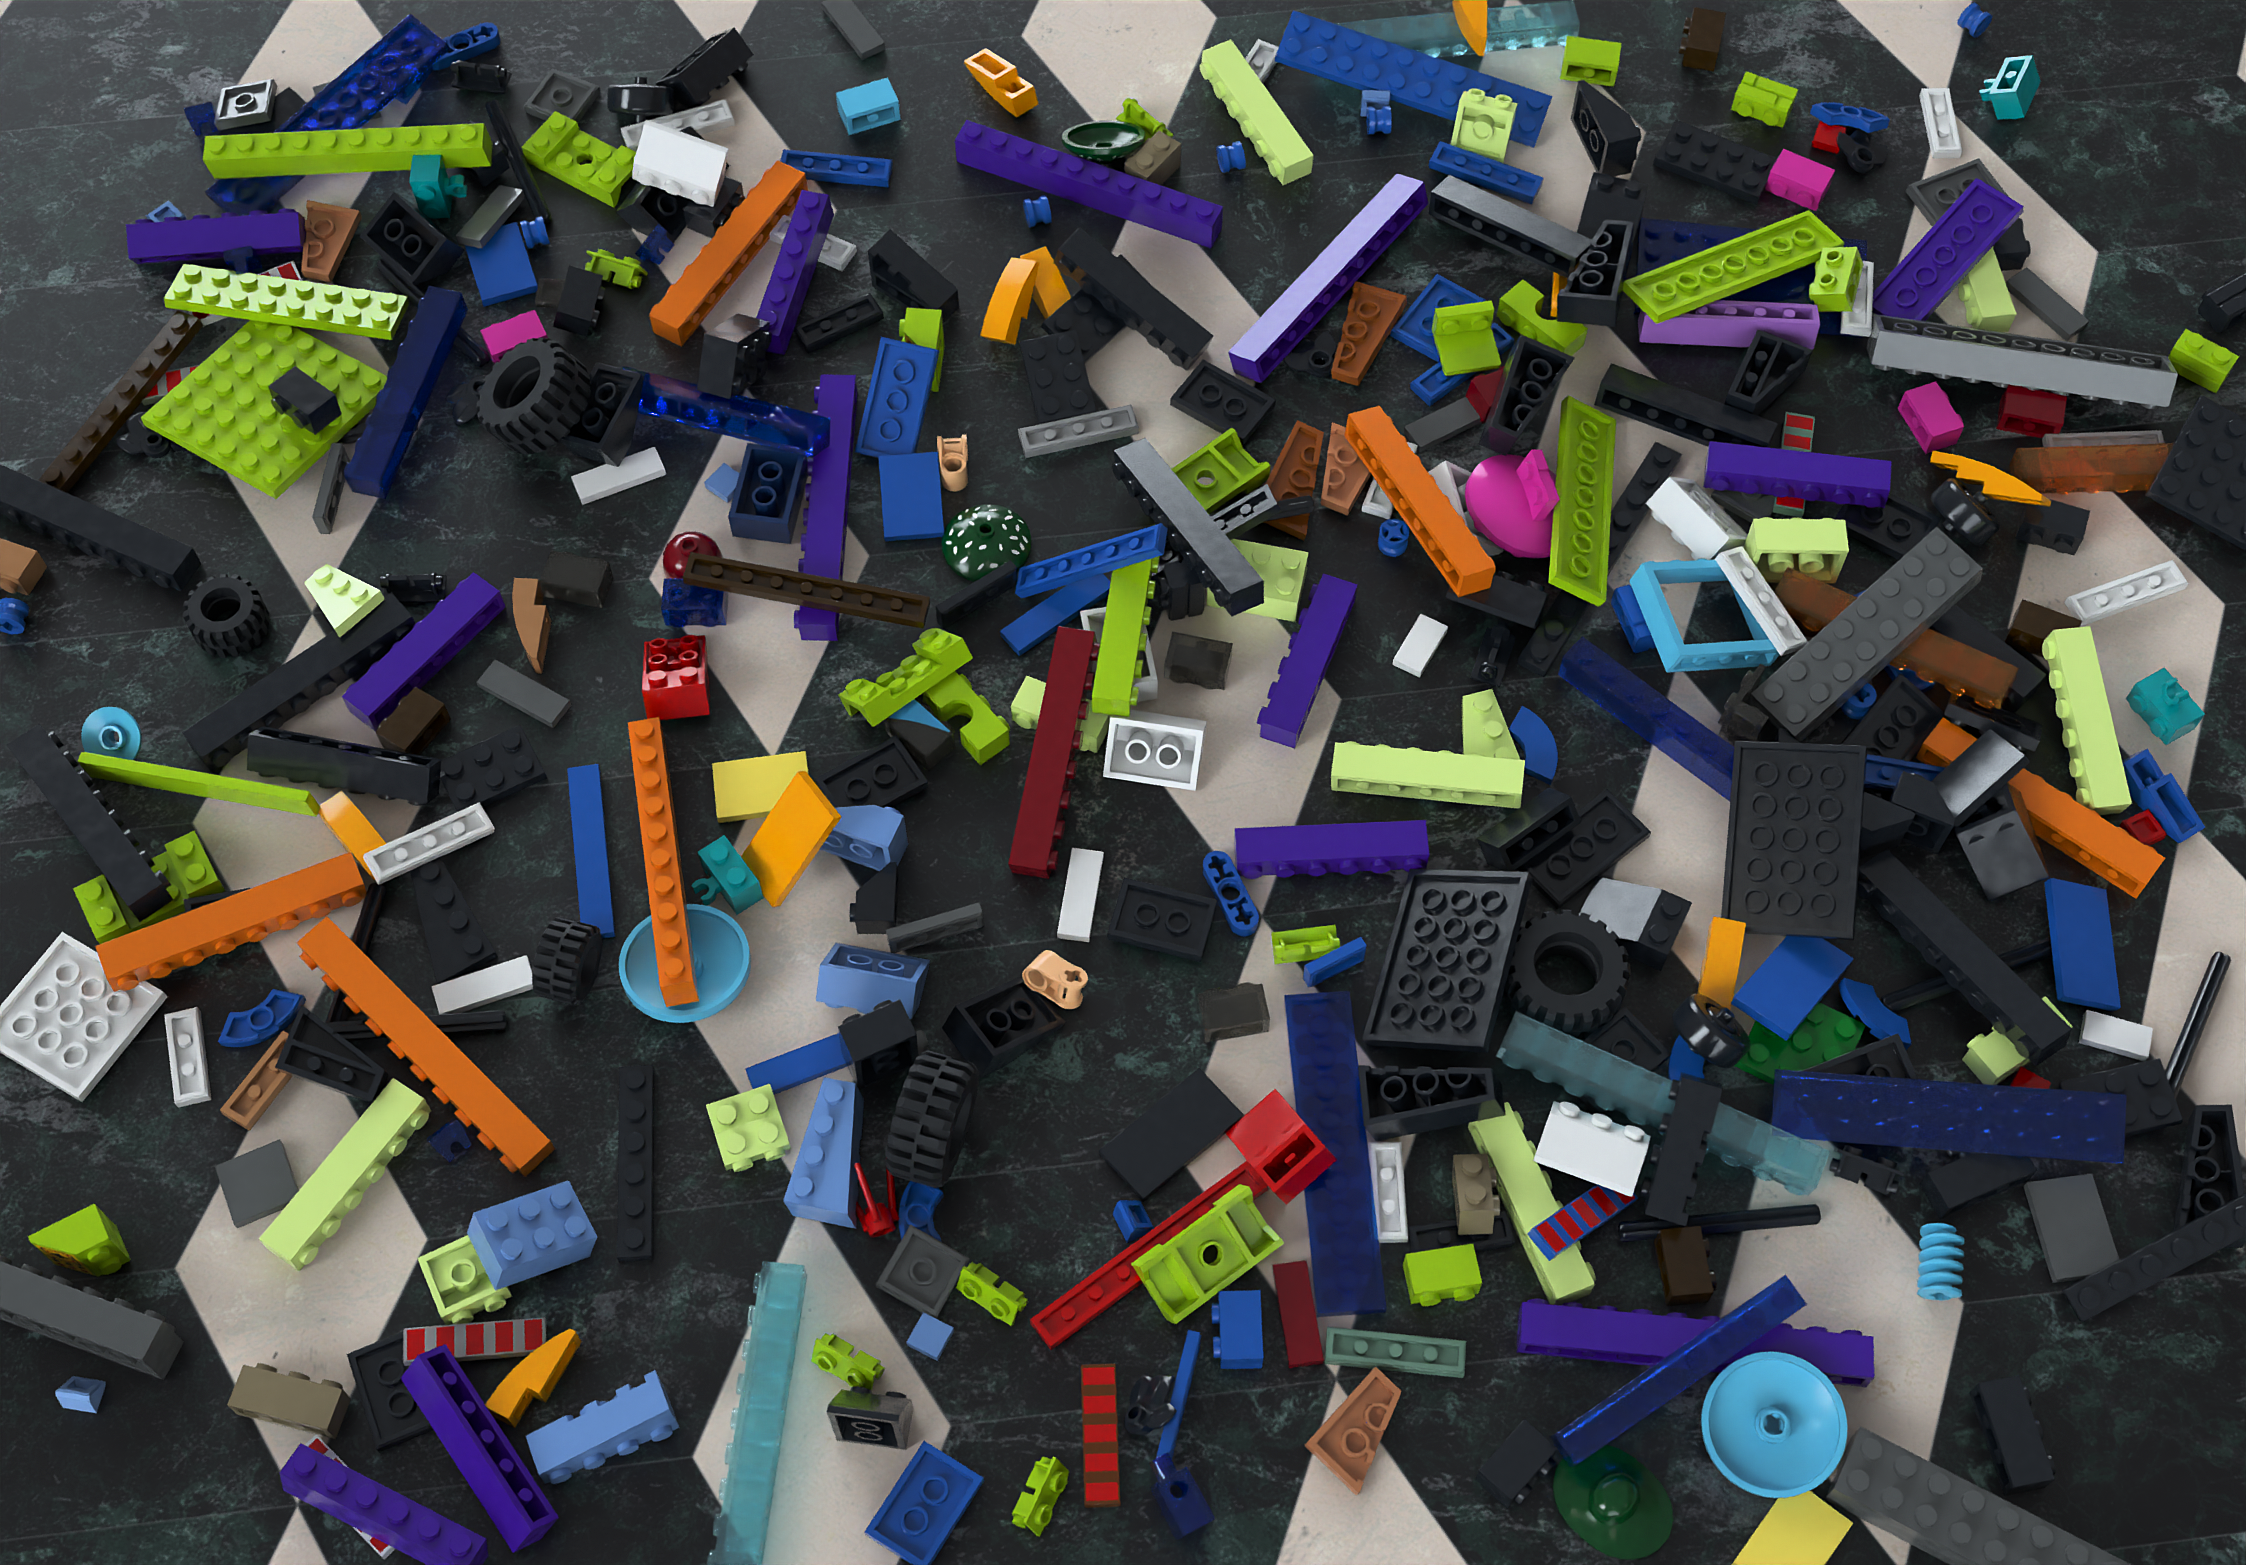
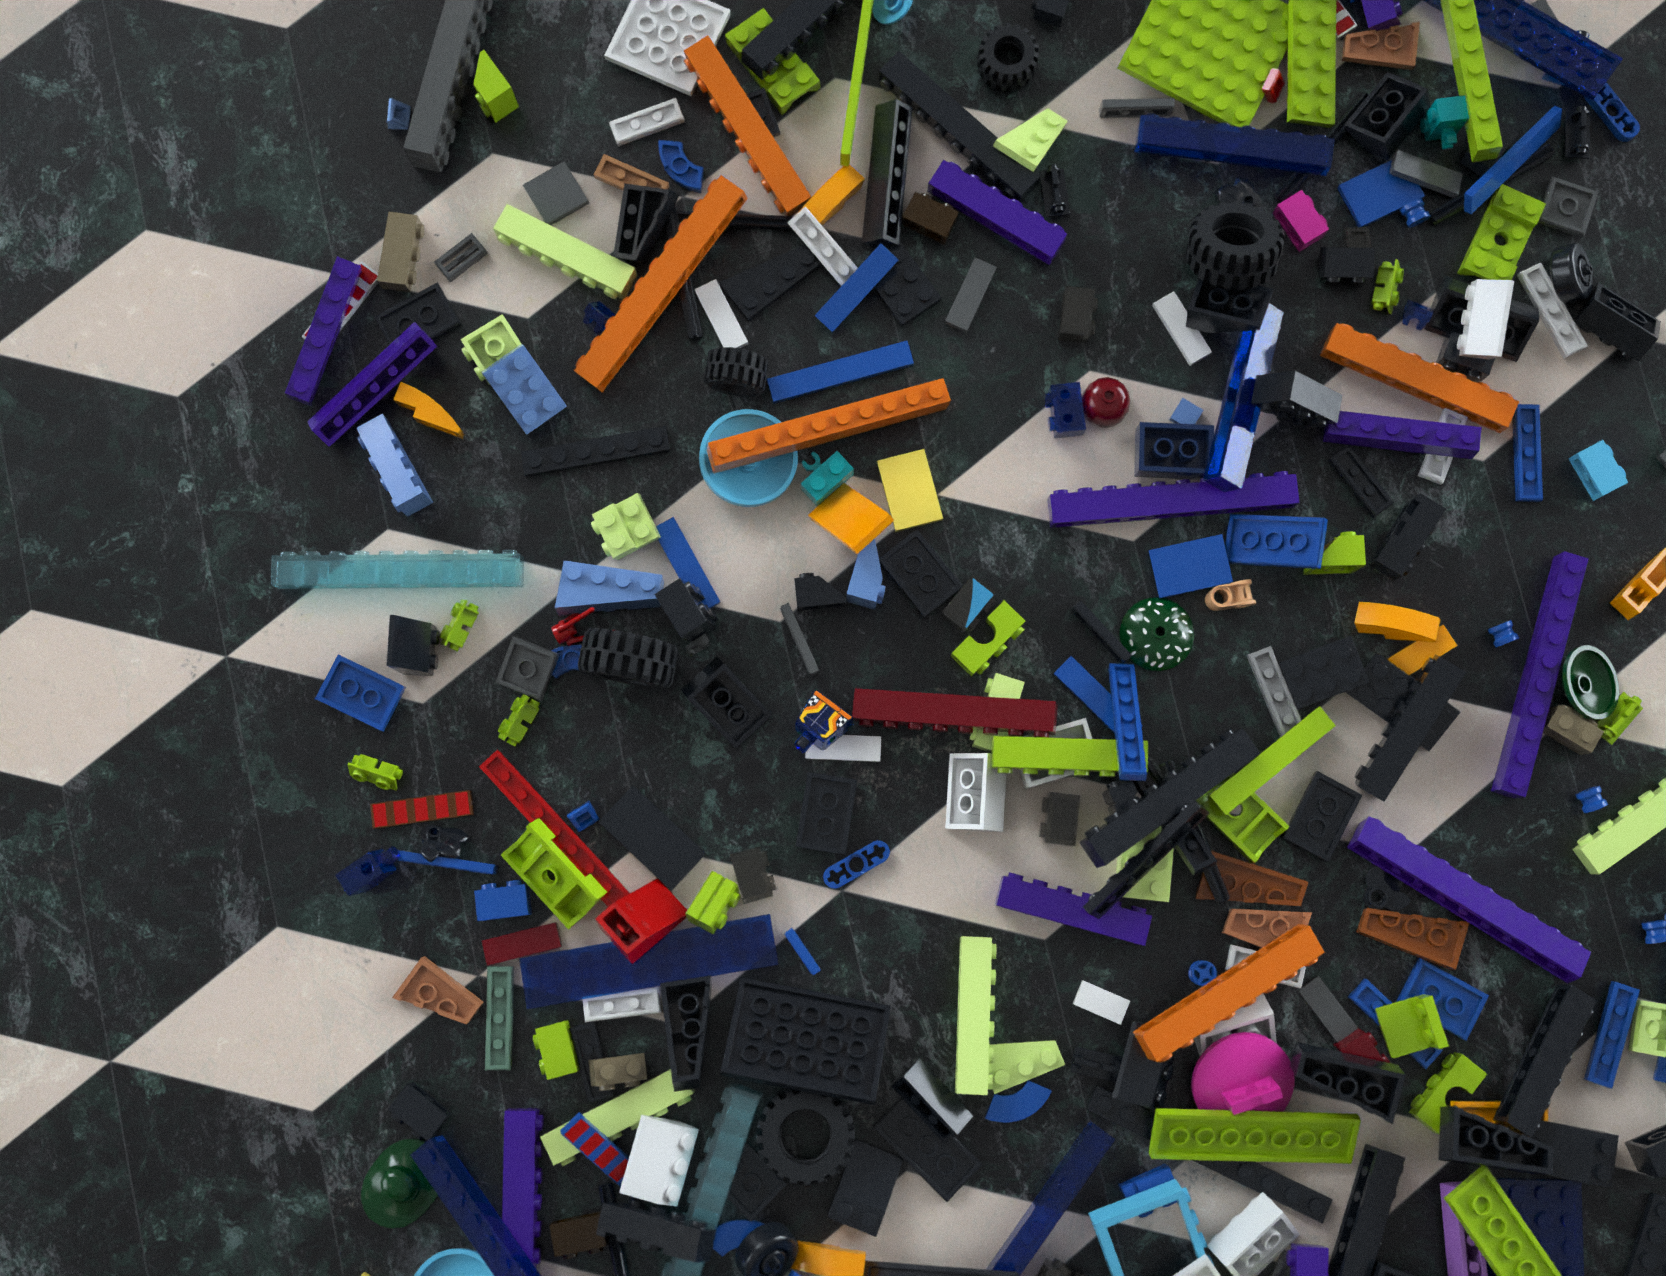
camera: 85 degrees right, 20 degrees up
black brick [268,366,342,435] -> none
tile [403,1317,547,1366] -> none
medium nougat slope [512,578,551,674] -> none
red slope [642,635,710,720] -> none
dark brown plate [683,552,930,629] -> none
medium blue slope [816,943,930,1019] -> none
lime piece [838,628,973,727] -> none
medium blue tile [906,1312,954,1361] -> none
light nougat piece [1022,950,1088,1009] -> none
dark purple brick [1234,820,1429,879] -> none
lime hinge [1271,925,1340,964] -> none
none -> dark grey tile [434,233,488,282]
none -> lime brick [685,871,741,934]
none -> torso [794,689,853,753]
none -> blue tile [815,243,898,332]
none -> black plate [1083,800,1210,919]
none -> lime tile [1207,706,1336,817]
none -> red tile [1262,68,1285,104]
none -> blue tile [1464,106,1562,214]

